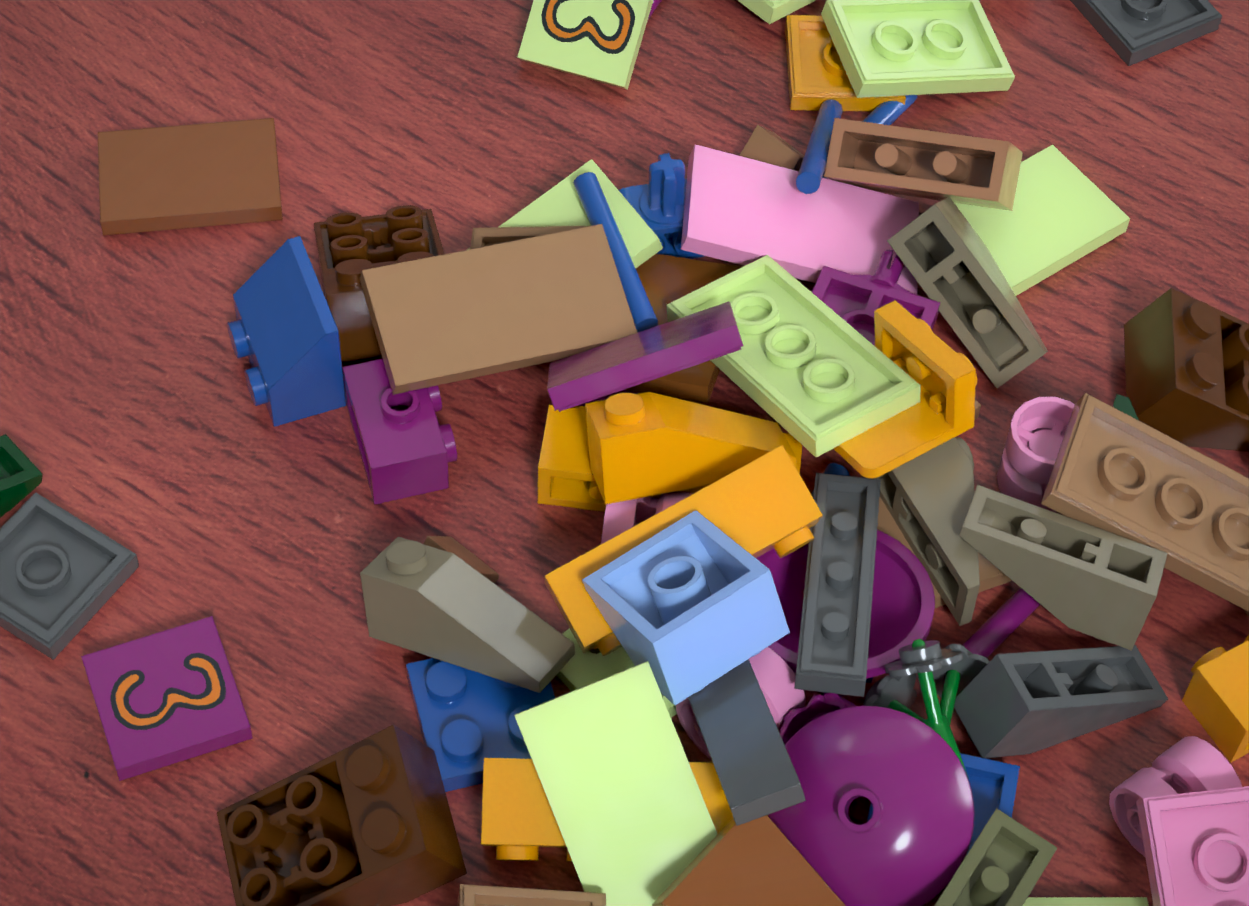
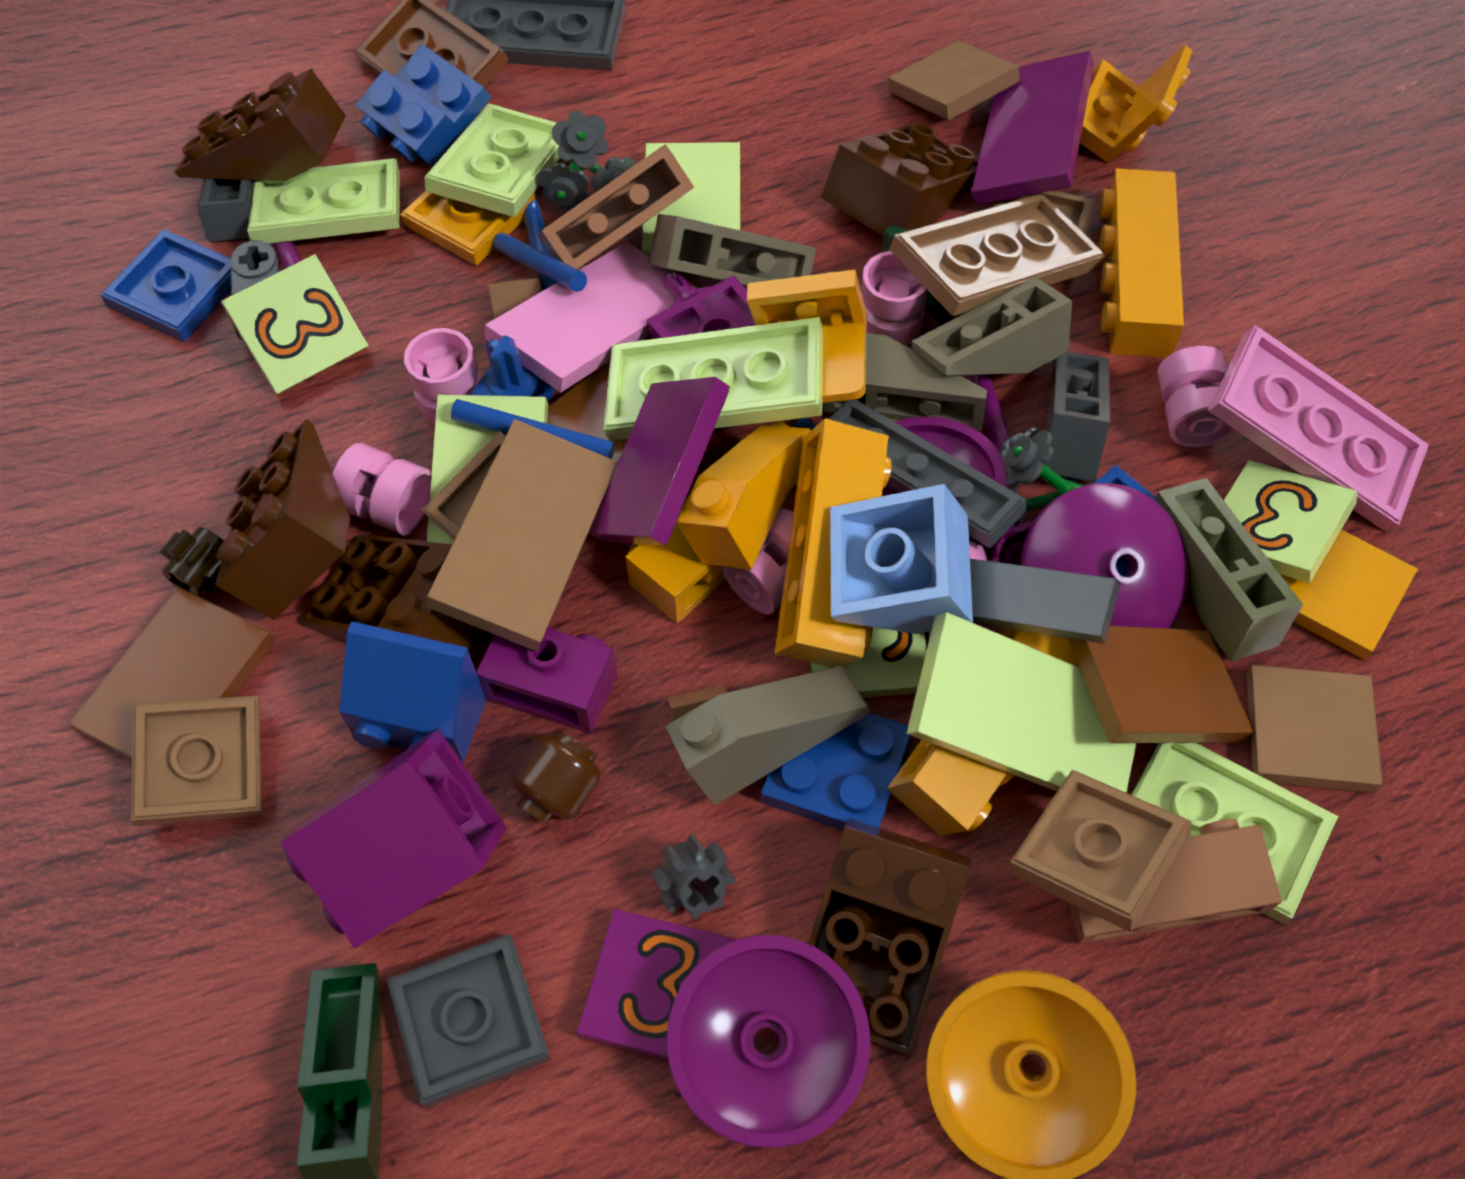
camera: 50 degrees left, 5 degrees up
none -> medium nougat tile [131,696,262,826]
none -> dark brown gear [159,527,224,596]
none -> reddish brown slope [215,419,350,620]
none -> magenta slope [280,728,507,948]
none -> bright pink wheel [333,443,432,536]
none -> bright pink wheel [404,328,481,425]
none -> reddish brown head [510,729,601,824]
none -> dark grey plant [537,111,636,211]
none -> dark grey gear [652,834,735,919]
none -> magenta dish [667,935,870,1148]

